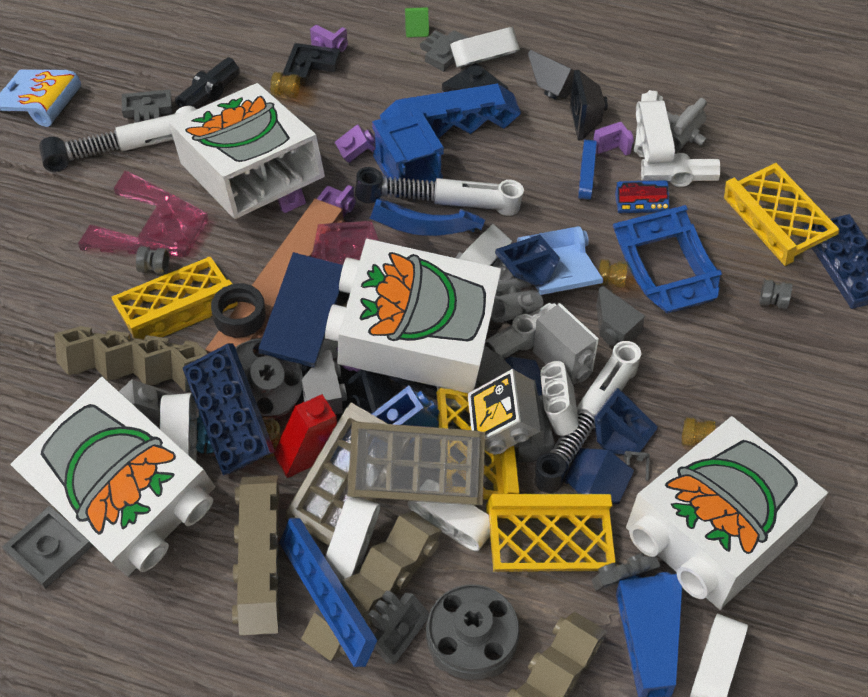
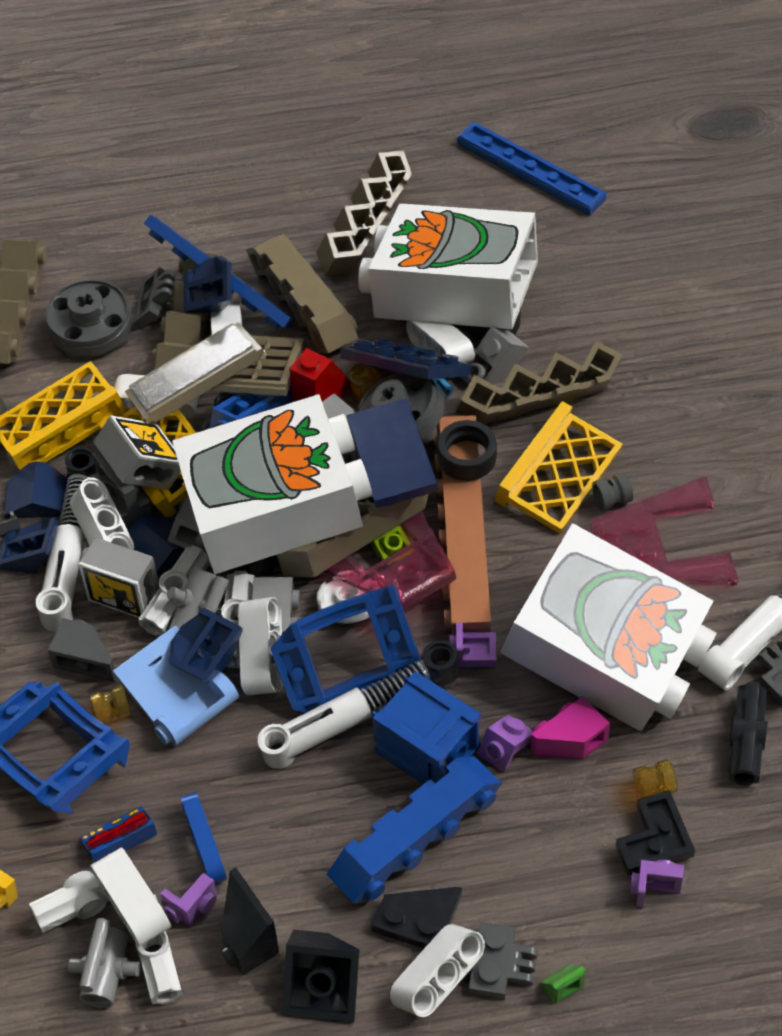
camera: 155 degrees right, 0 degrees up
none -> dark blue slope [184,255,232,313]
none -> dark tan brick [316,150,412,276]
none -> dark pink slope [531,696,610,759]

